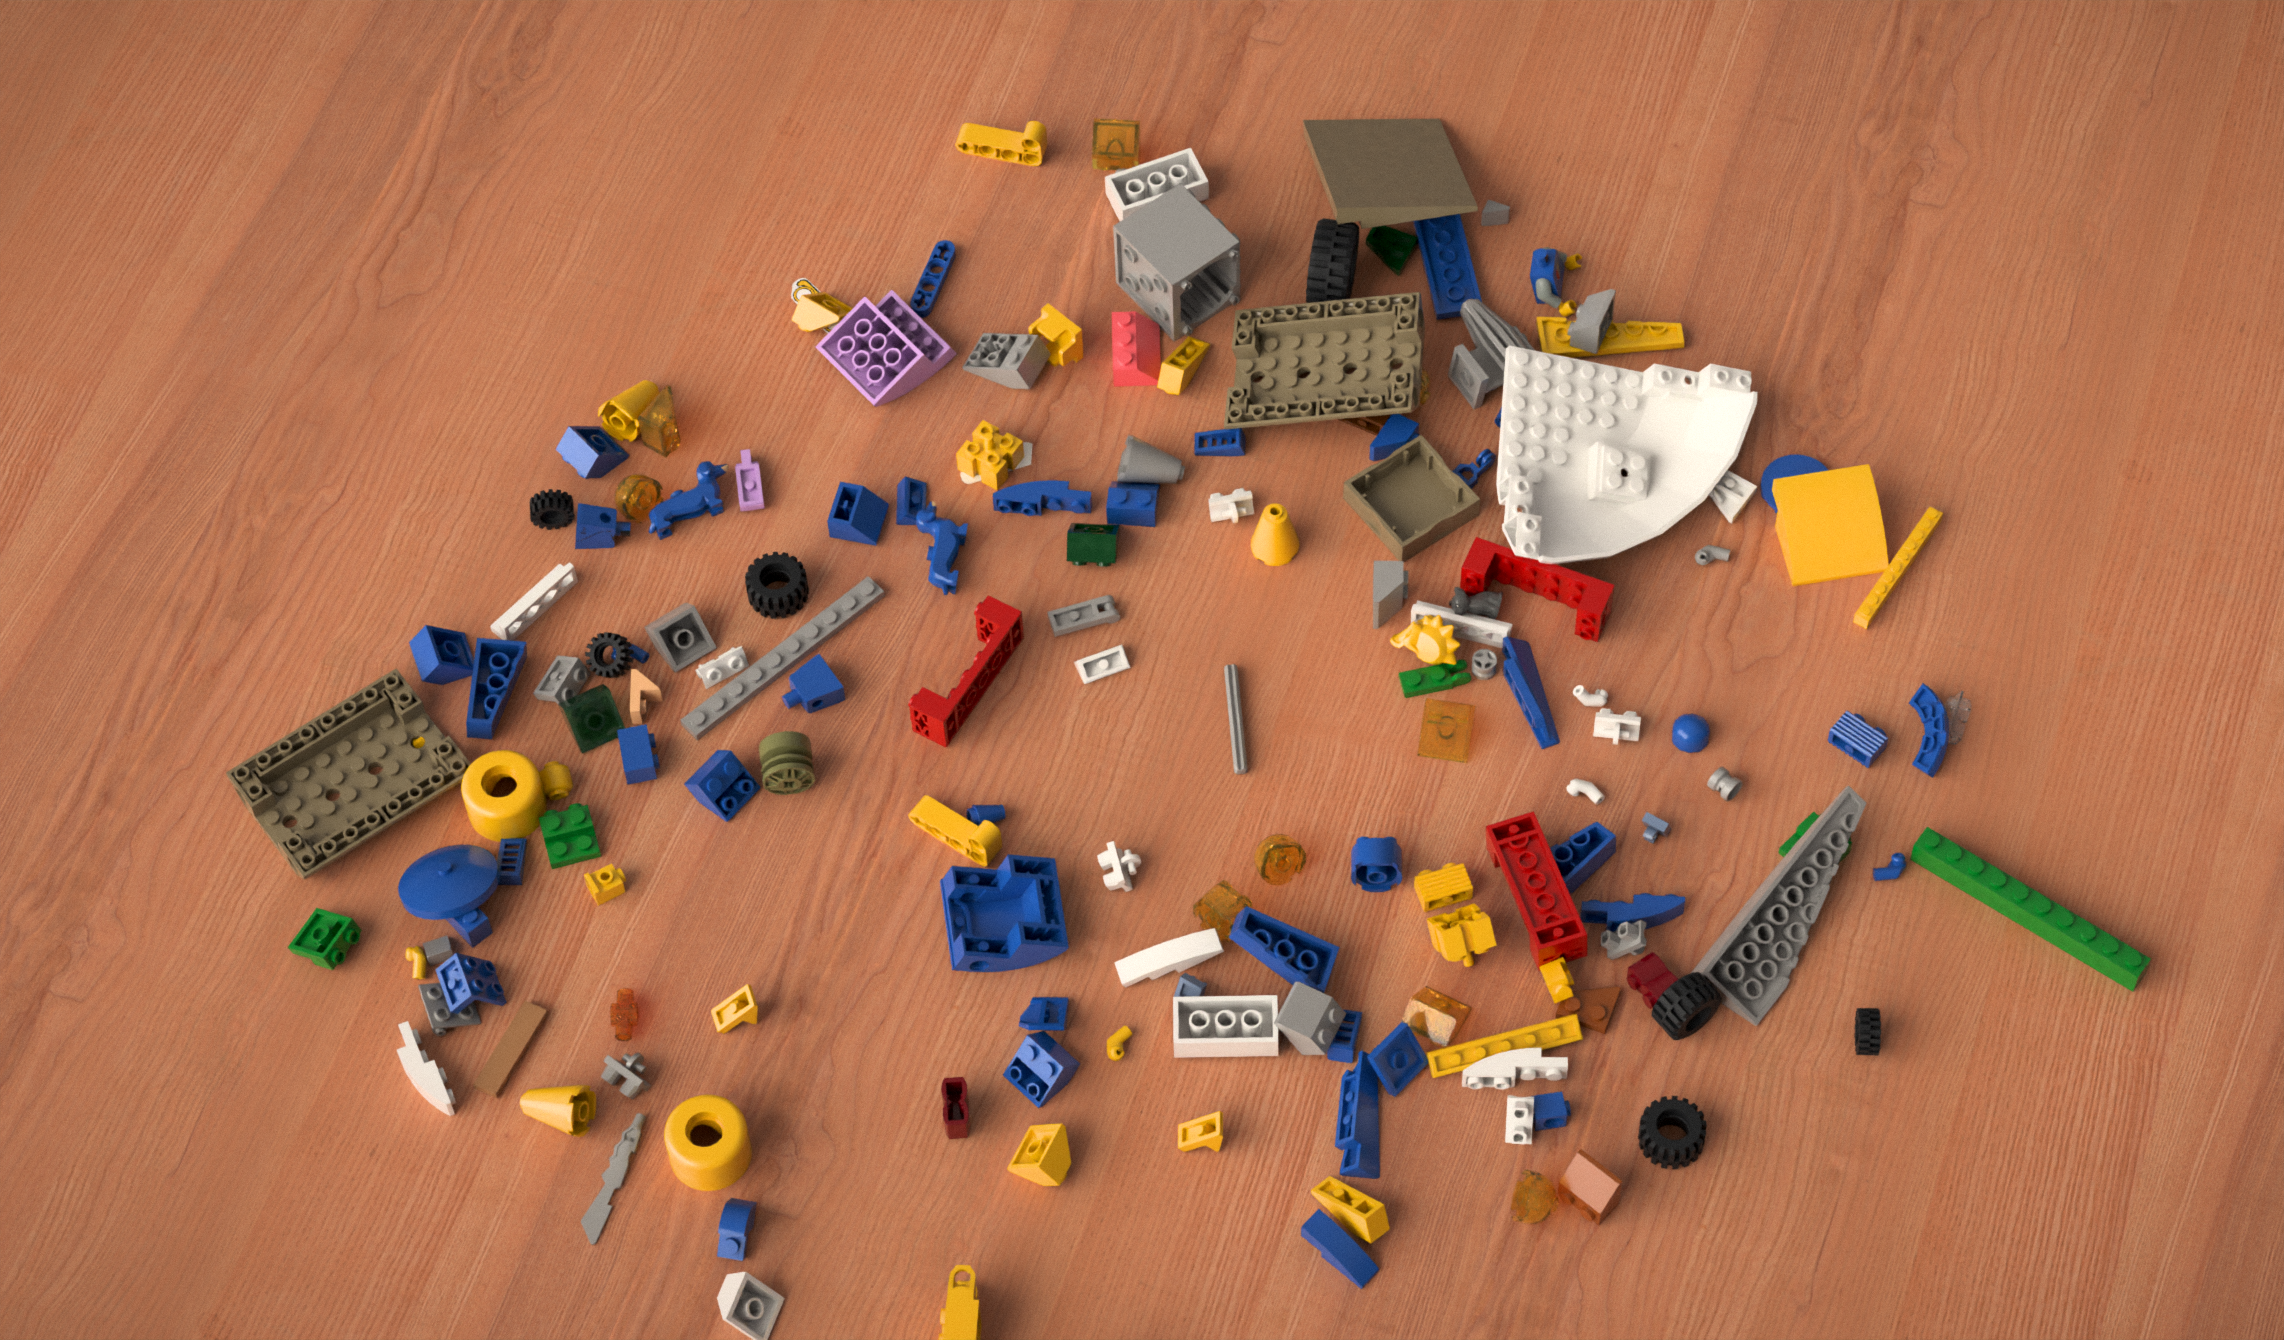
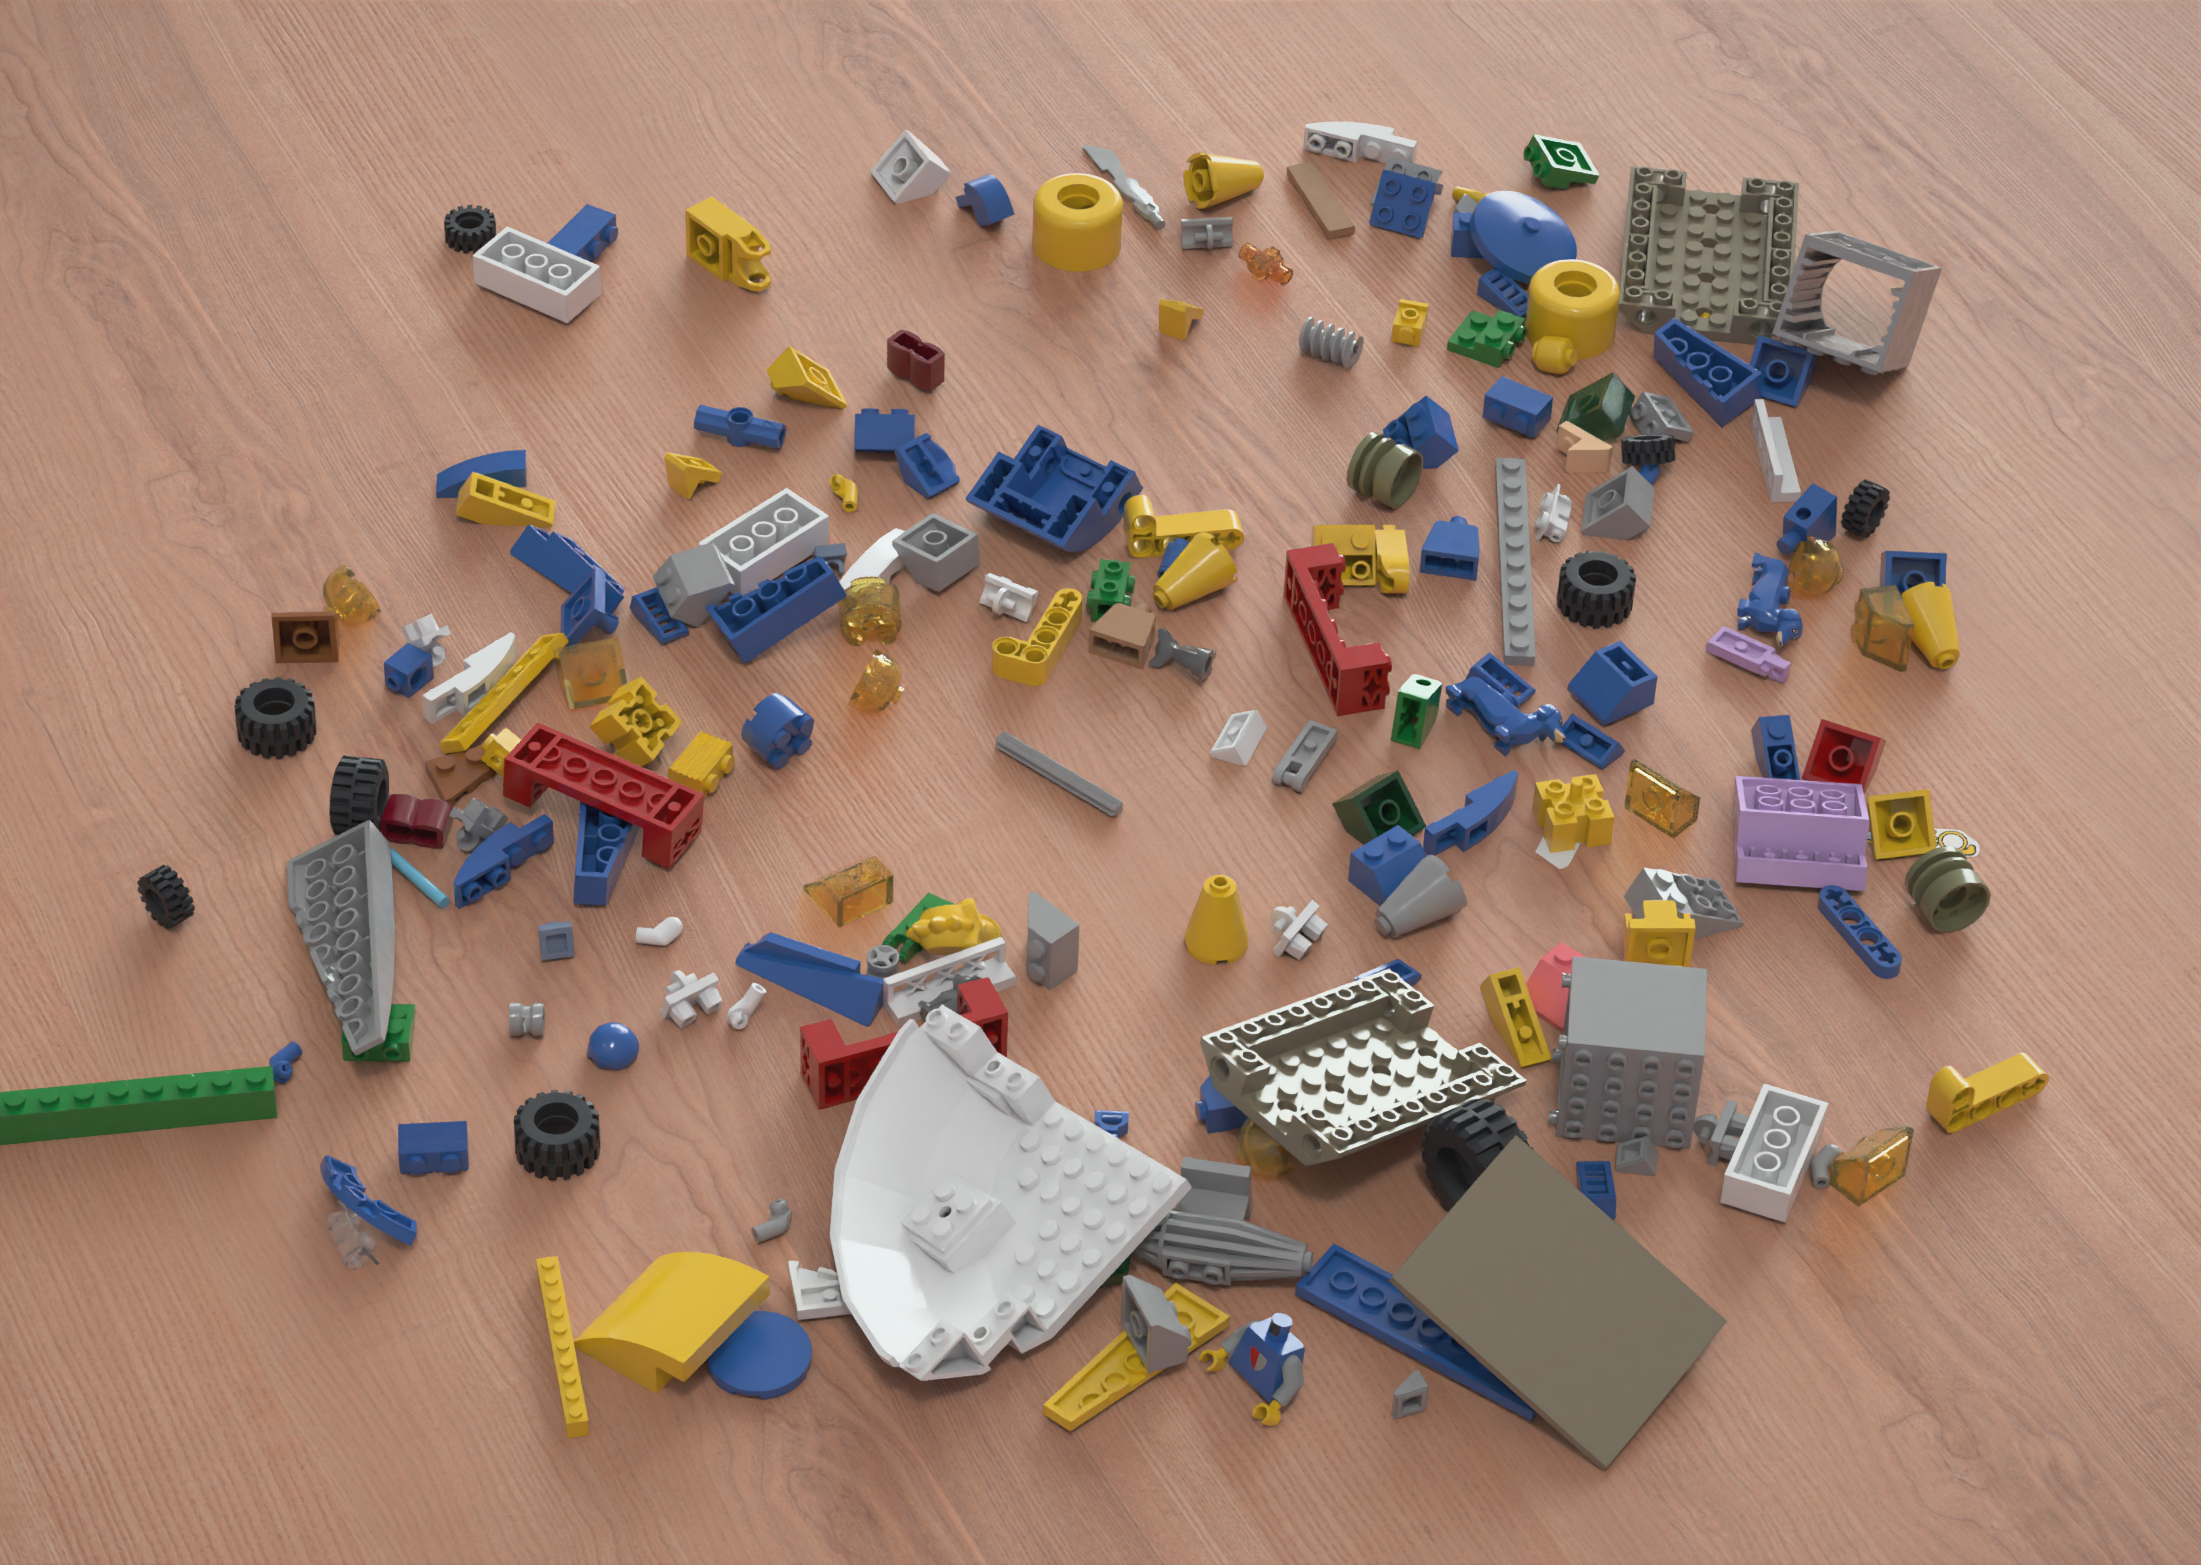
camera: 130 degrees right, 15 degrees down
dark tan tile [1343,435,1480,563] -> none
none -> medium azure bar [390,846,450,908]
none -> black tyre [514,1090,601,1180]
none -> blue piece [694,405,786,449]
none -> light grey slope [892,513,980,592]
none -> yellow beam [992,588,1083,686]
none -> green brick [1086,559,1135,622]
none -> medium nougat torso [1089,602,1156,669]
none -> dark grey animal [1149,628,1216,680]
none -> yellow cone [1152,532,1237,610]
none -> light grey piece [1299,317,1364,368]
none -> yellow slope [1312,525,1376,586]
none -> yellow piece [1375,525,1410,593]
none -> green torso [1391,674,1442,749]
none -> blue slope [1465,652,1536,708]
none -> blue slope [1576,1161,1616,1220]
none -> clear yellow slope [1624,758,1701,839]
none -> blue slope [1751,715,1801,780]
none -> light grey piece [1772,231,1942,375]
none -> red slope [1802,719,1886,794]
none -> olive wheel [1904,846,1991,933]

